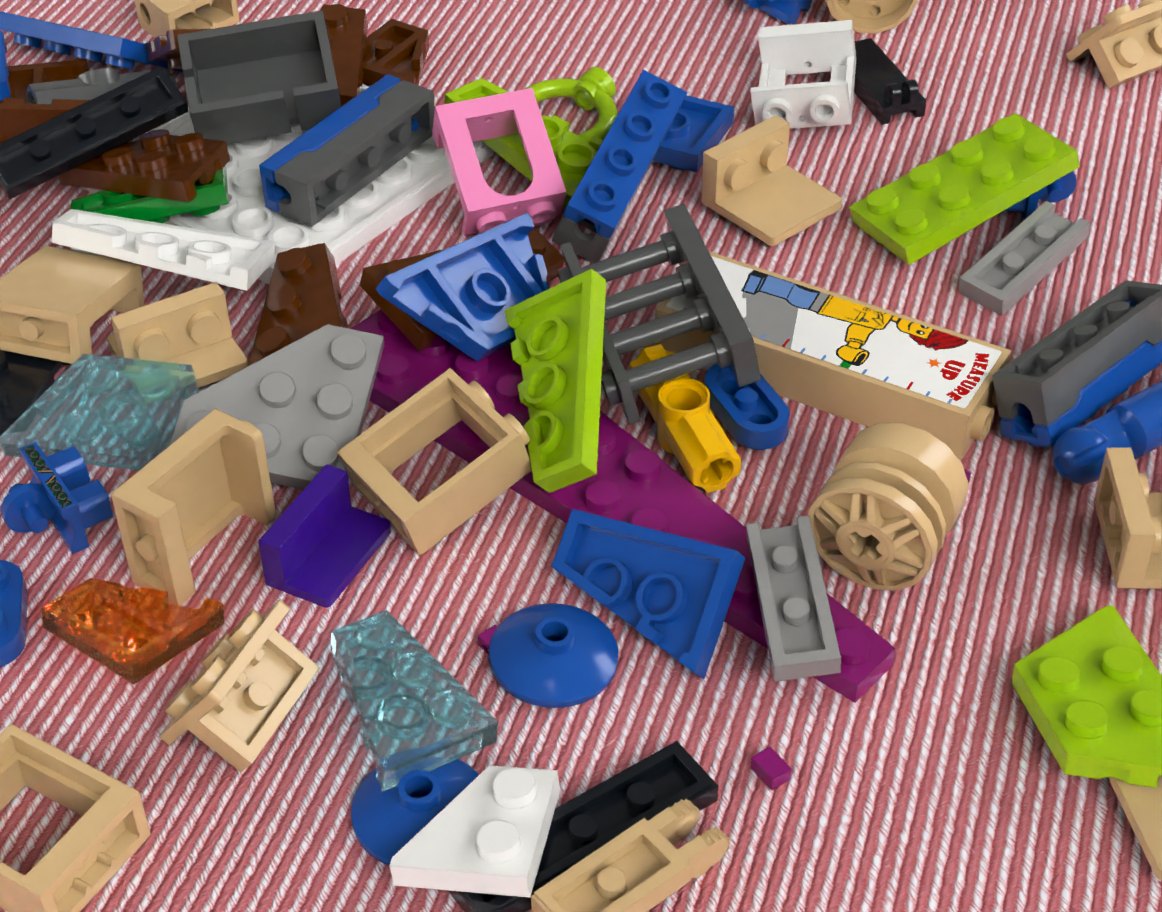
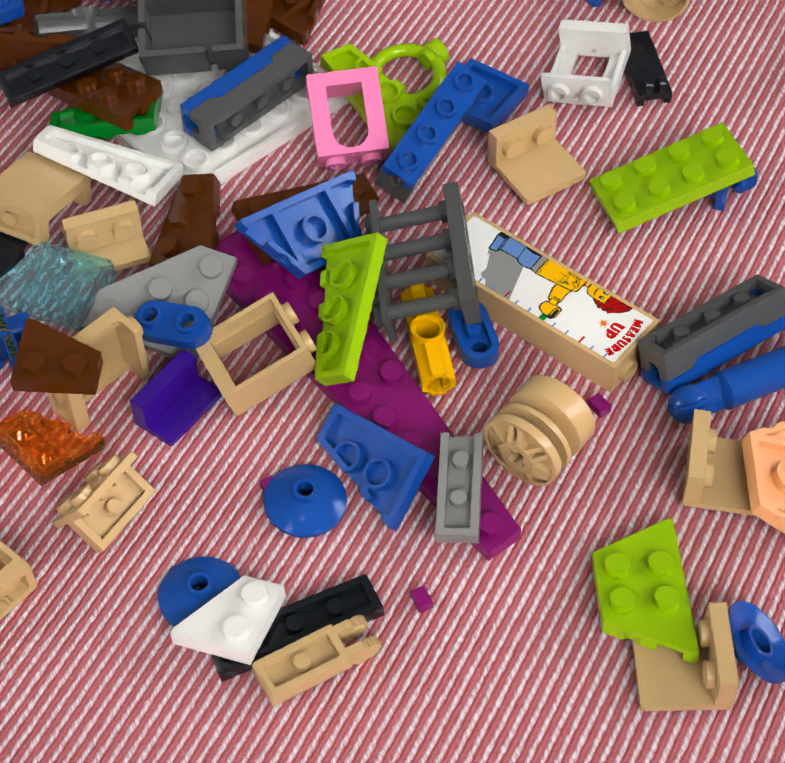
camera: 10 degrees right, 10 degrees up
clear light blue wing [331,610,498,792] -> none
light grey hinge [959,201,1090,316] -> none
none -> reddish brown wing [10,318,103,395]
none -> blue plate [134,300,213,349]

